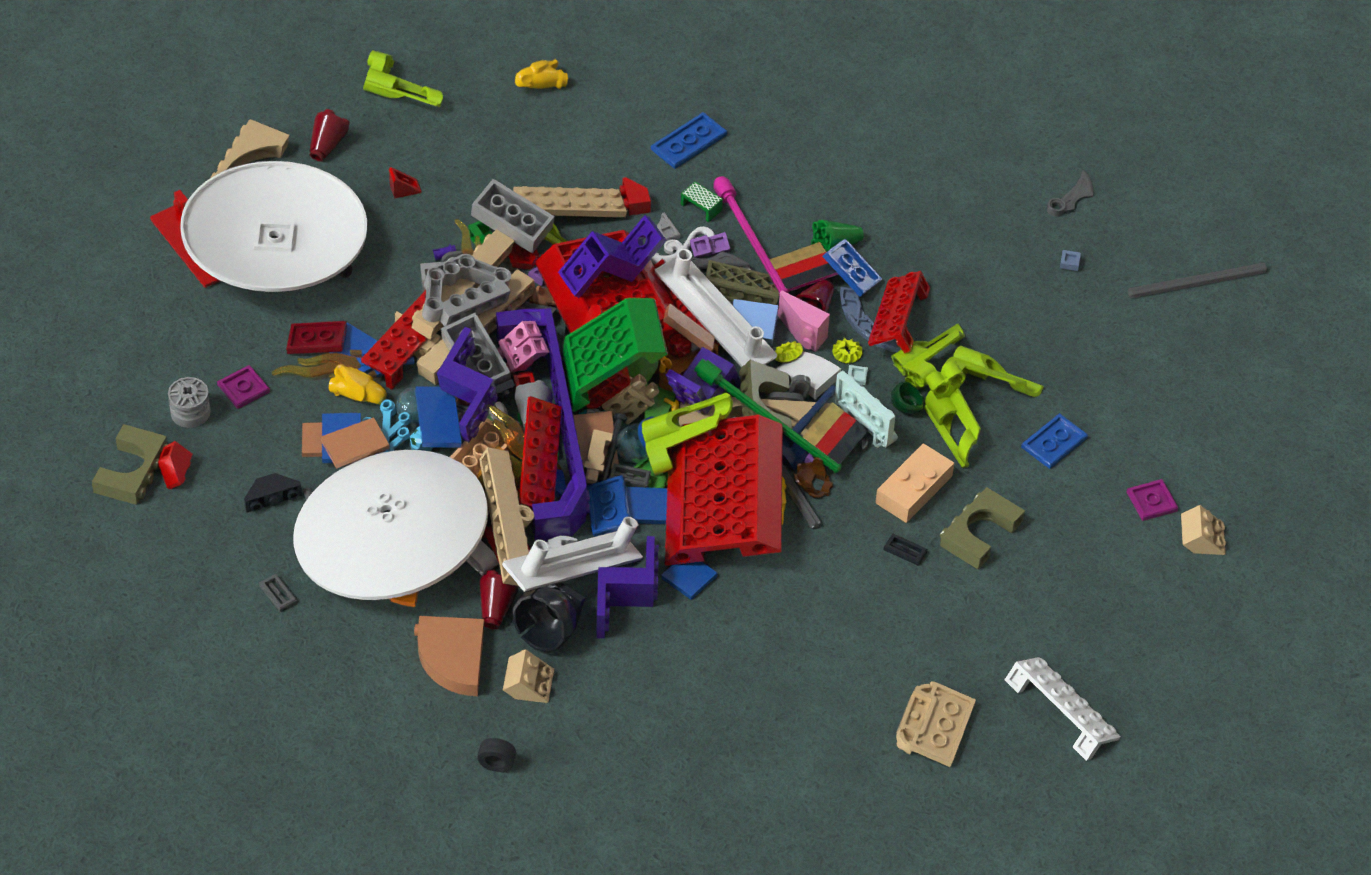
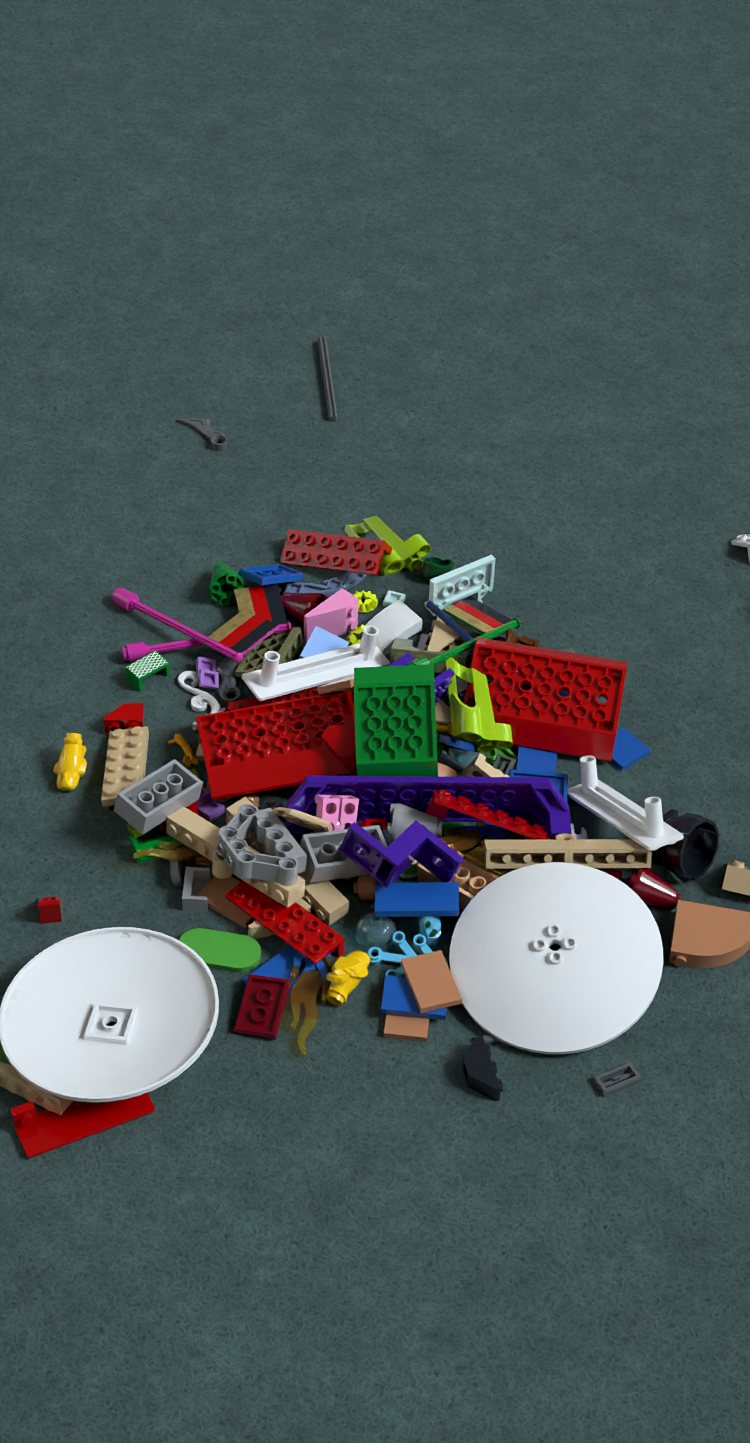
camera: 80 degrees left, 5 degrees down
olive arch [92,424,168,505] -> none
red slope [158,441,193,489] -> none
light grey wheel [168,377,211,428] -> none
magenta tile [217,365,270,409] -> none
dark purple pin [433,244,456,261] -> none
dark purple bracket [558,215,667,298] -> none
dark purple bracket [597,536,658,638] -> none
blue tile [651,112,727,169] -> none
light grey tile [657,212,681,244] -> none
dark grey tile [788,375,811,400] -> none
light nougat brick [876,443,954,523] -> none
black tile [883,533,928,566] -> none
lime panel [924,361,981,468] -> none
olive arch [940,487,1025,569] -> none
lime panel [941,346,1044,397] -> none
blue tile [1021,413,1088,469] -> none
sand blue plate [1060,250,1081,271] -> none
magenta tile [1127,479,1178,521] -> none
tan slope [1181,505,1226,555] -> none
none -> yellow animal [53,733,87,791]
none -> flag [112,588,278,663]
none -> bright green tile [179,928,261,972]
none -> tan tile [272,807,333,833]

